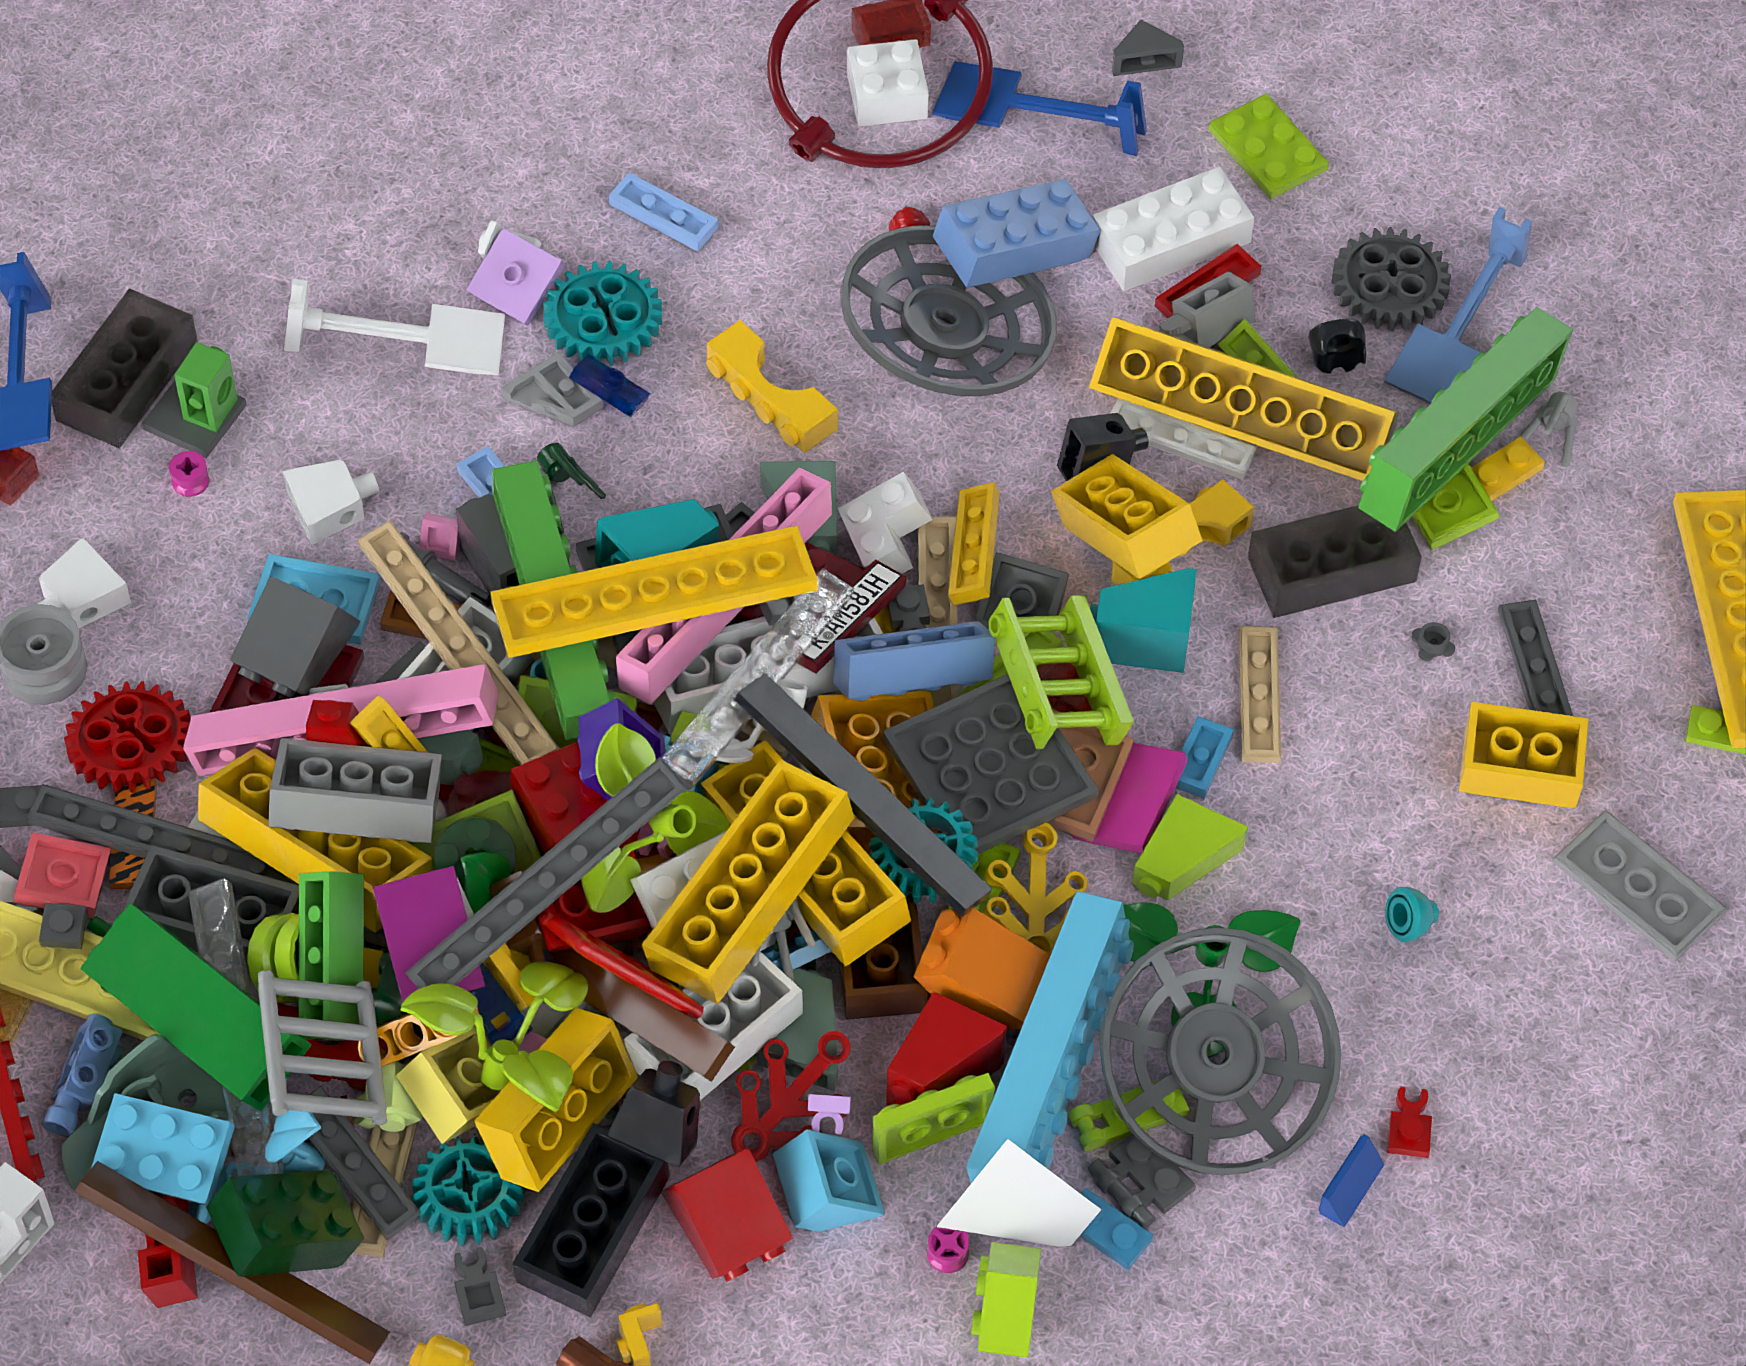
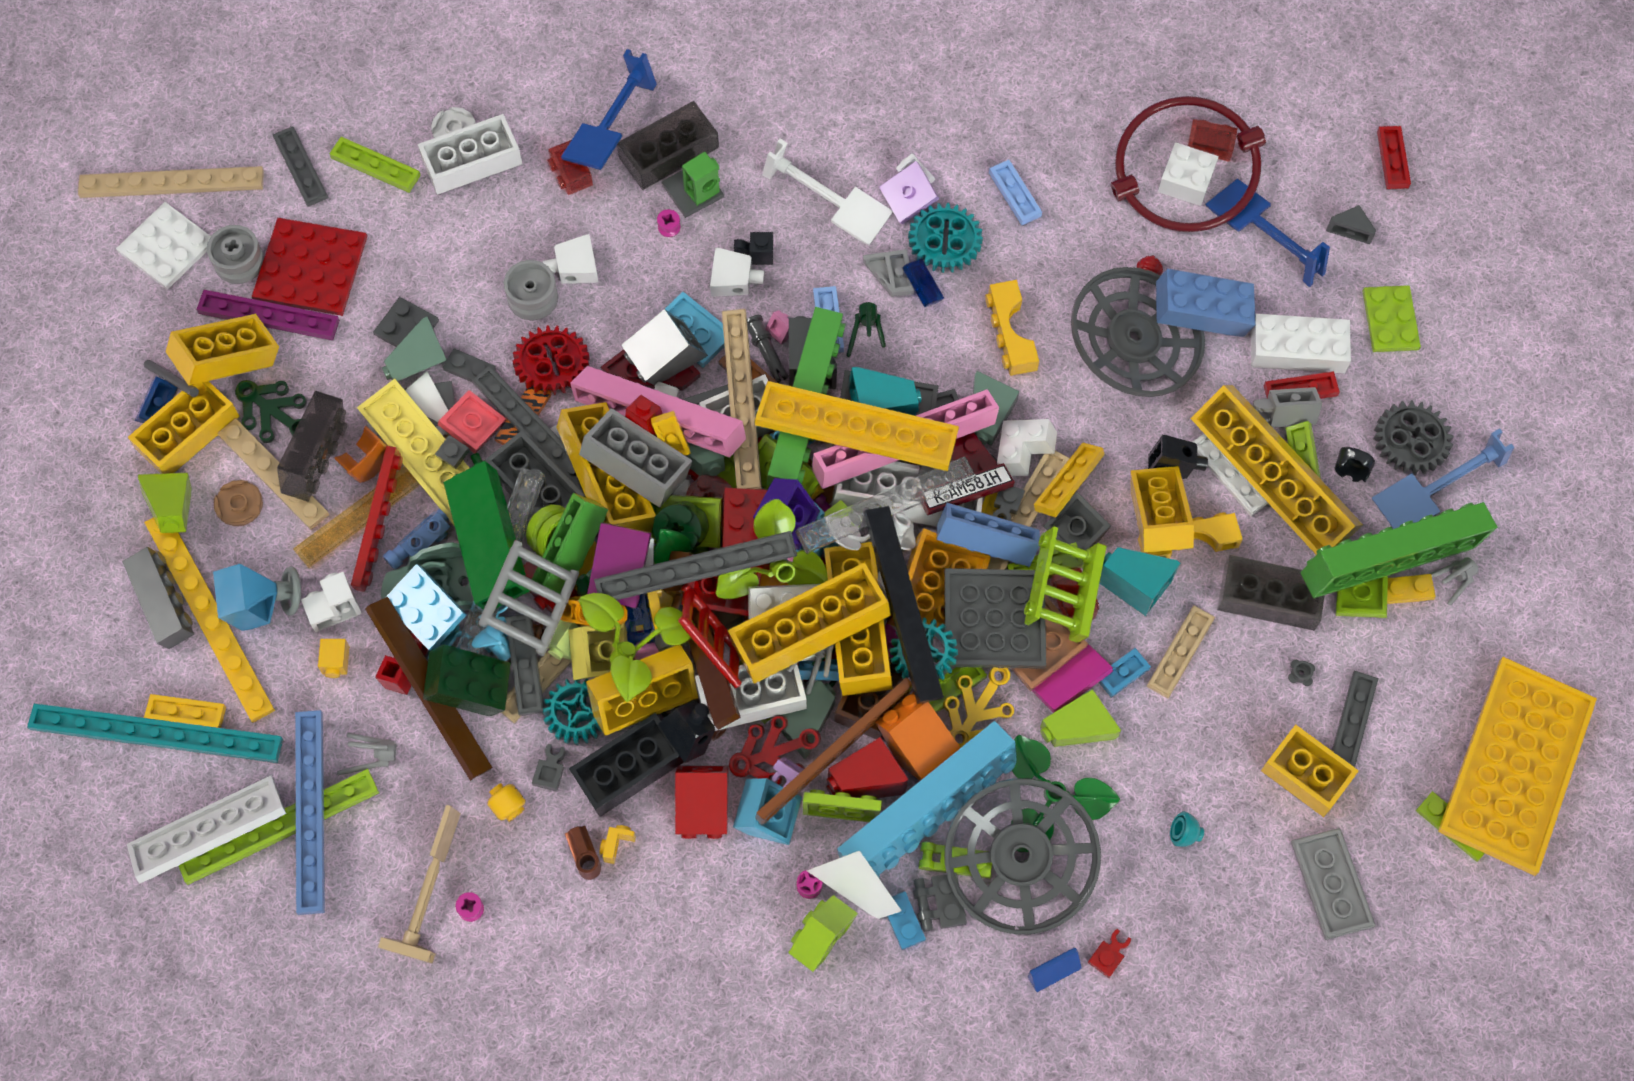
camera: 30 degrees right, 10 degrees up
none -> yellow brick [318,639,350,678]
none -> black brick [734,232,773,265]
none -> dark orange tile [755,677,912,825]

